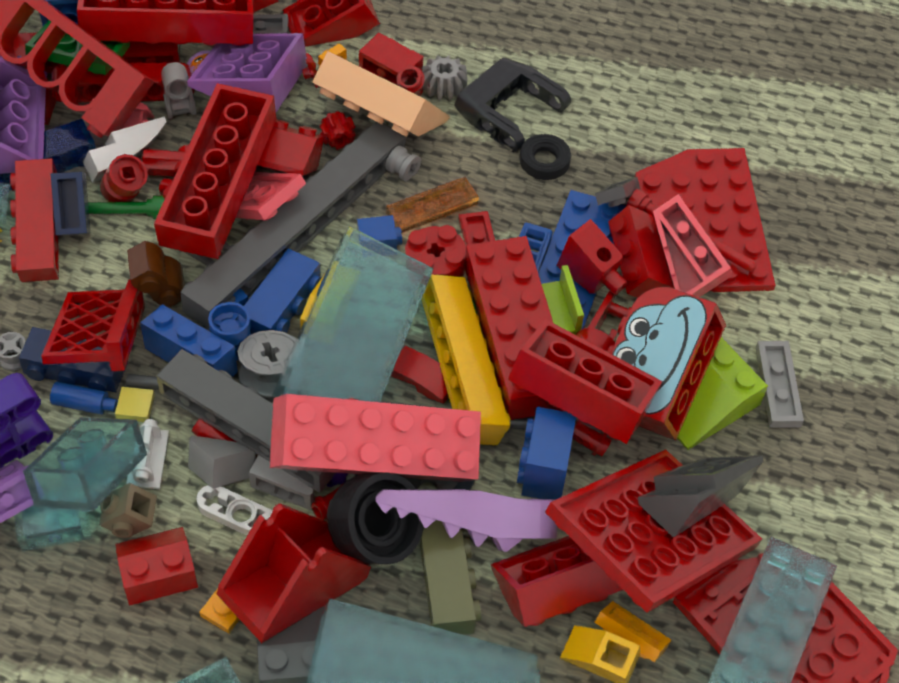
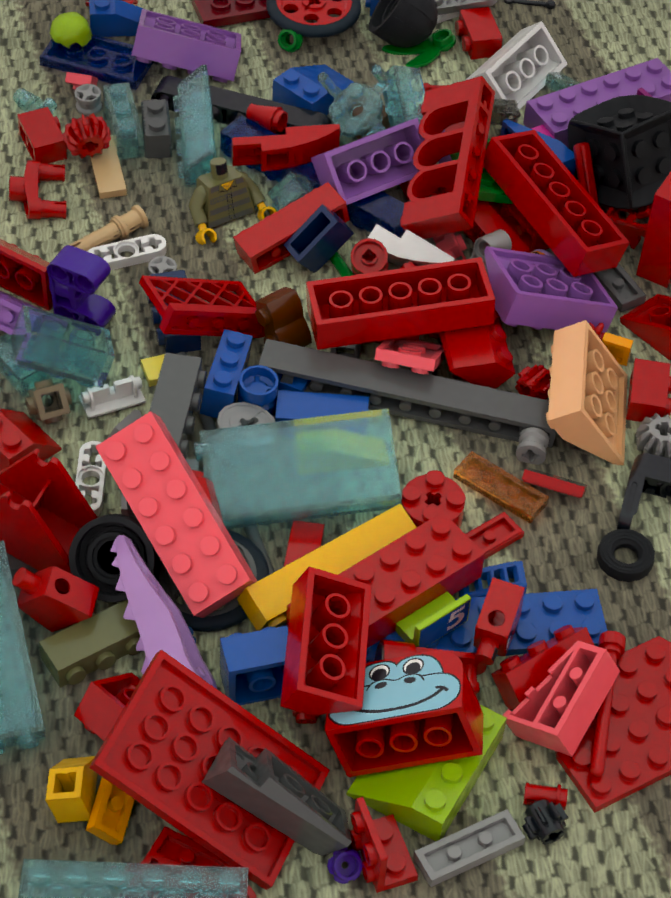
camera: 65 degrees right, 5 degrees down
blue cylinder [50,382,118,415] -> none
blue brick [357,215,402,259] -> none
red cone [396,66,425,96] -> none
dark grey plate [595,177,640,207] -> none
none -> red torso [12,566,99,632]
none -> dark purple plate [327,847,362,884]
none -> red bracket [350,797,418,893]
none -> red tile [522,467,587,498]
none -> black gear [522,799,568,845]
none -> red pin [523,782,568,810]

